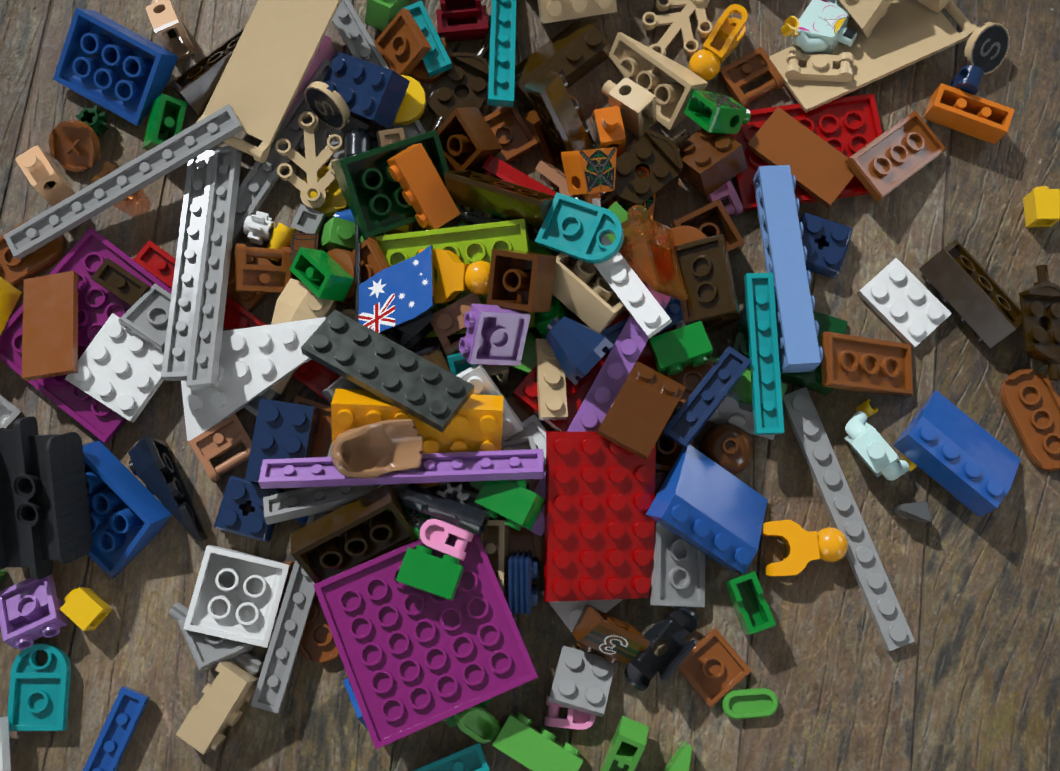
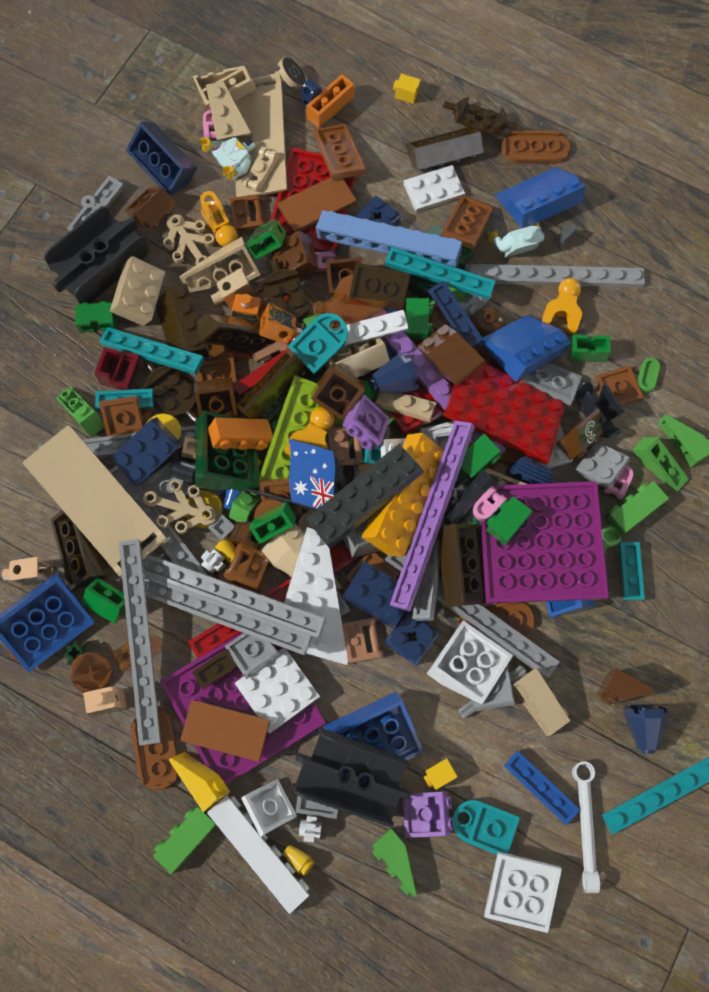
camera: 70 degrees left, 5 degrees down
black wedge [128,434,208,541] -> none
tile [304,81,350,129] -> none
medium nougat hair [331,419,423,479] -> none

